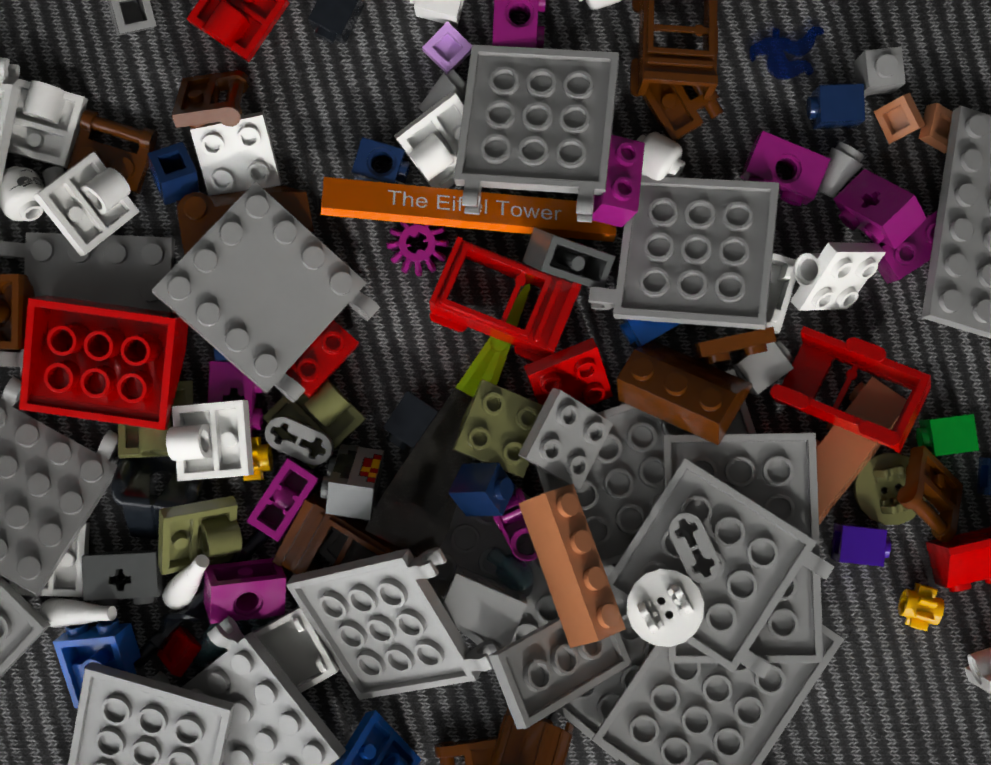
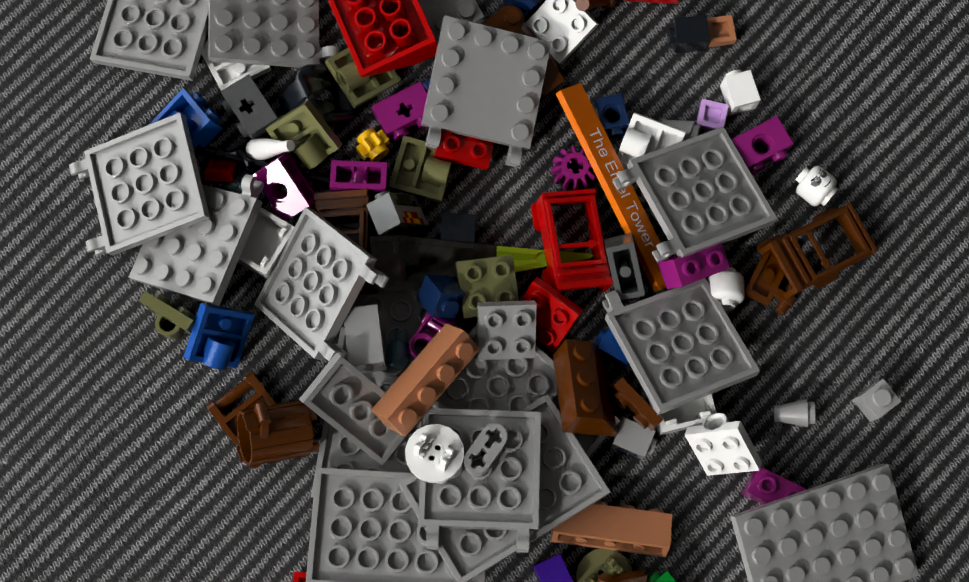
camera: 60 degrees right, 10 degrees down
white piece [39,598,117,628] -> none
white plate [166,400,254,481] -> none
light grey beam [265,416,334,465] -> none
magenta brick [740,131,831,206] -> none
clear blue piece [749,27,824,80] -> none
red piece [770,326,931,453] -> none
dark blue brick [806,84,865,129] -> none
magenta brick [833,169,927,250] -> none
nougat plate [874,93,926,144] -> none
nougat plate [918,103,953,153] -> none

